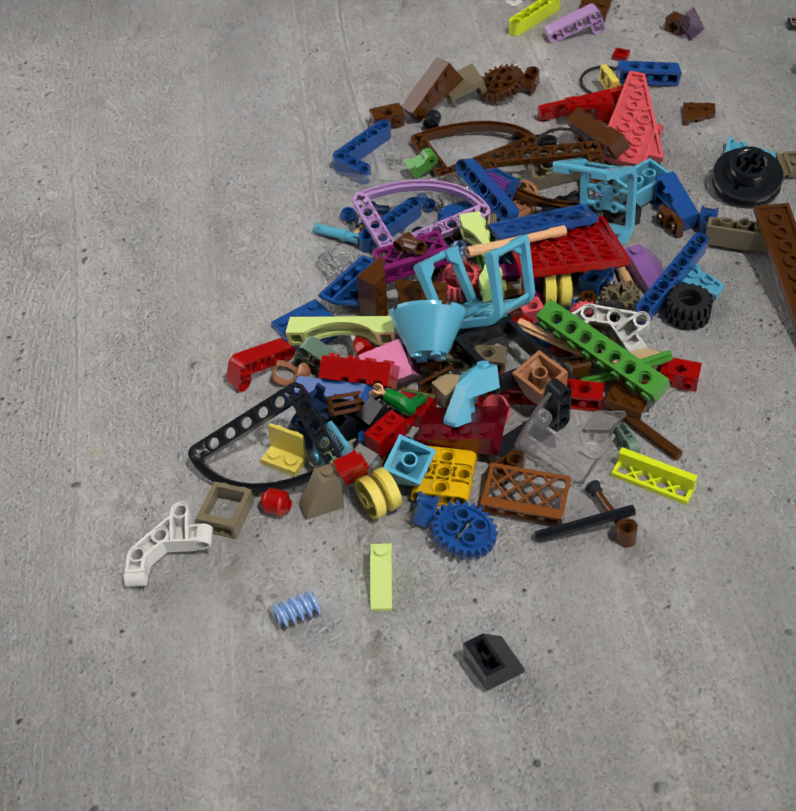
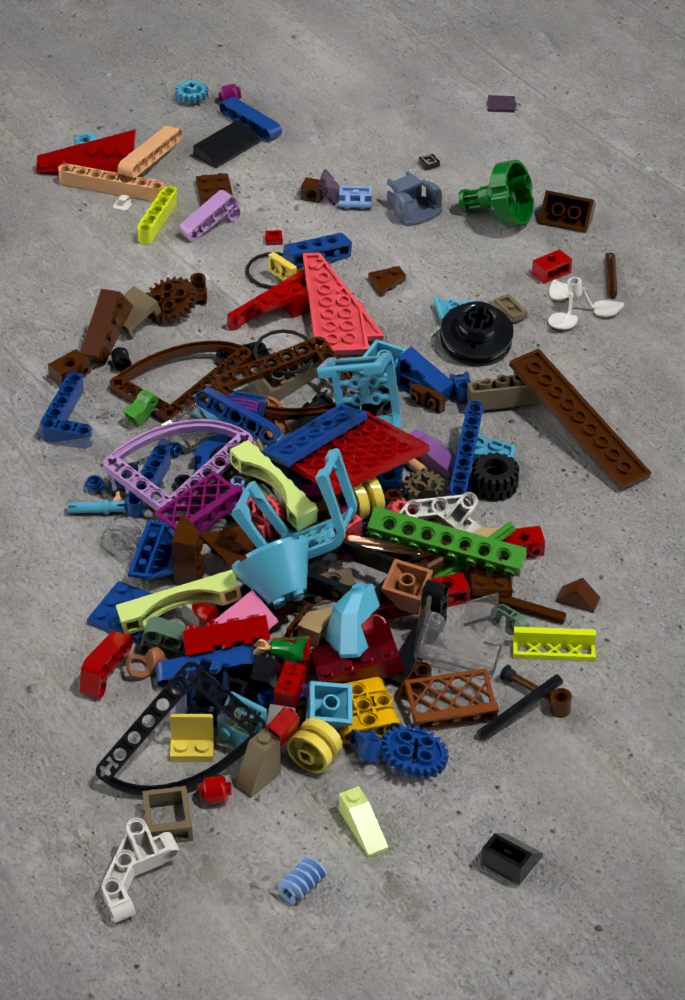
camera: 30 degrees left, 5 degrees down
reddish brown tile [327,390,363,416] -> none
reddish brown piece [393,232,427,256] -> none
light nougat piece [466,225,567,257] -> none
reddish brown wedge [565,107,630,160] -> none
none -> light blue plate [338,186,372,209]
none -> sand blue piece [387,171,442,226]
none -> reddish brown slope [556,578,600,613]

